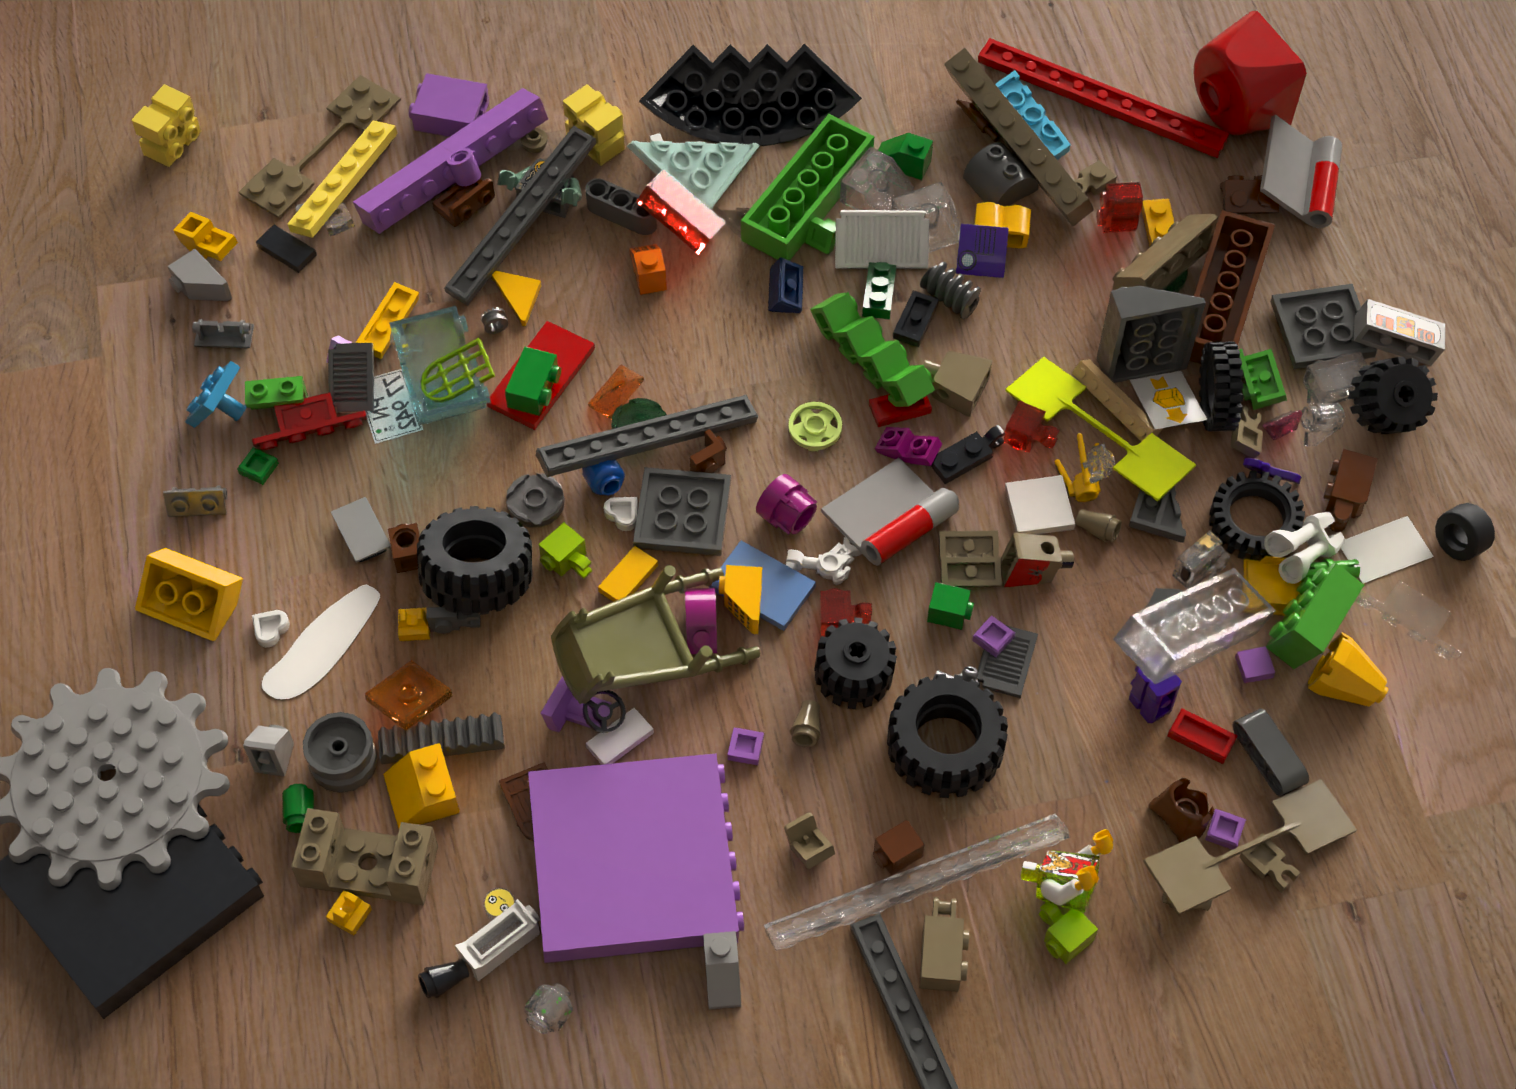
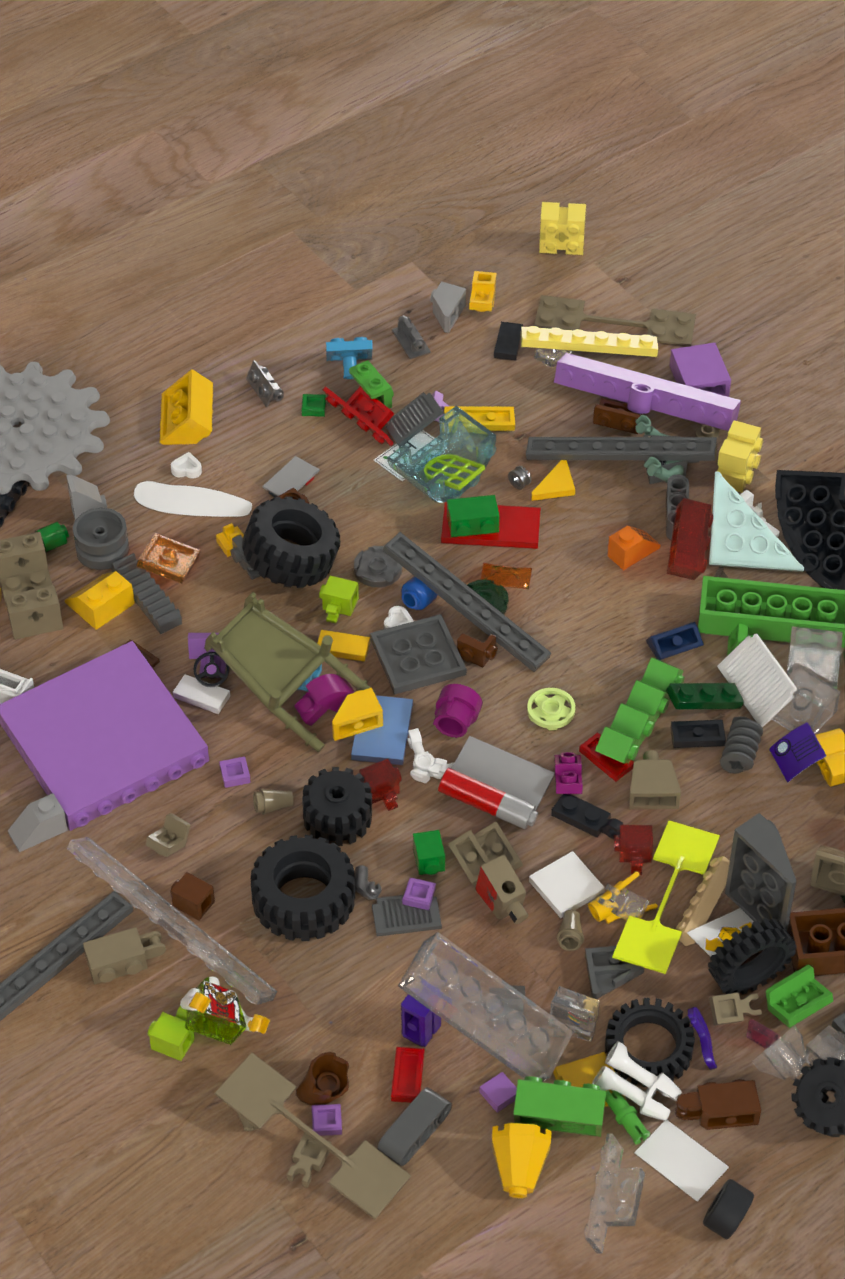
camera: 65 degrees right, 10 degrees down
light yellow tile [483,888,516,920] -> none

